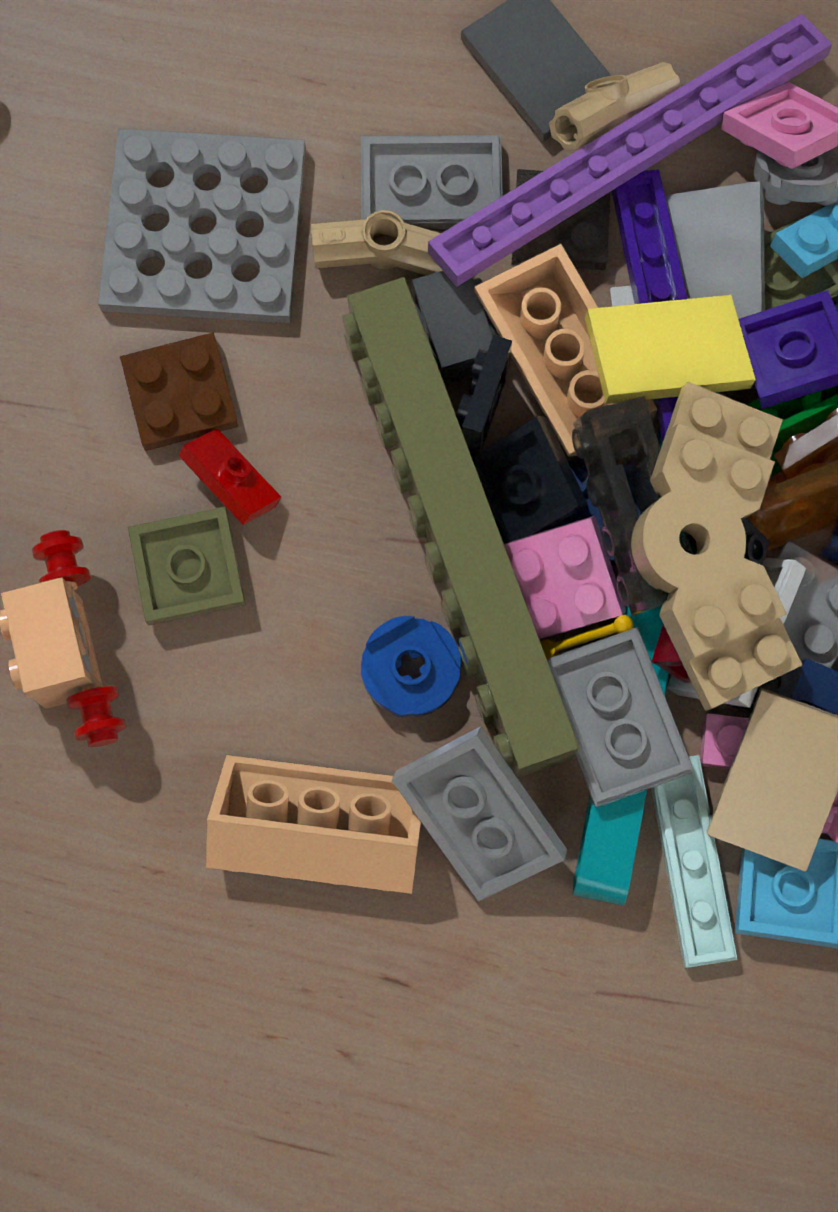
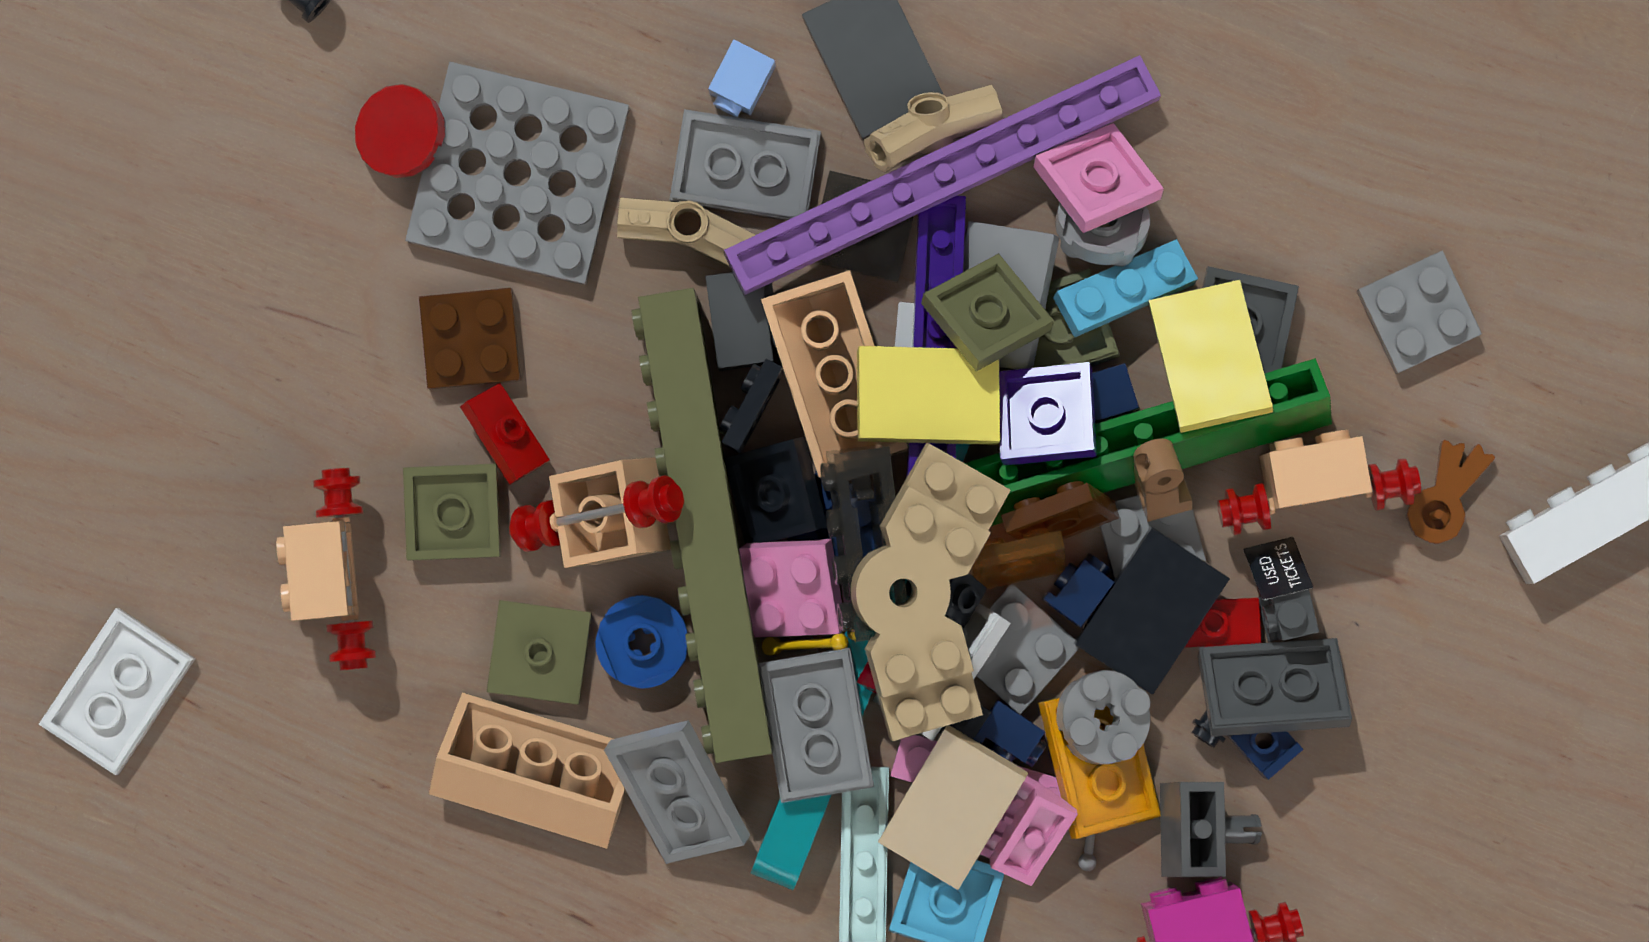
camera: 15 degrees right, 10 degrees up
none -> red tile [355,84,445,178]
none -> olive plate [486,600,592,705]
none -> light nougat brick [509,457,684,568]
none -> light blue brick [708,39,776,117]
none -> olive plate [921,253,1054,372]

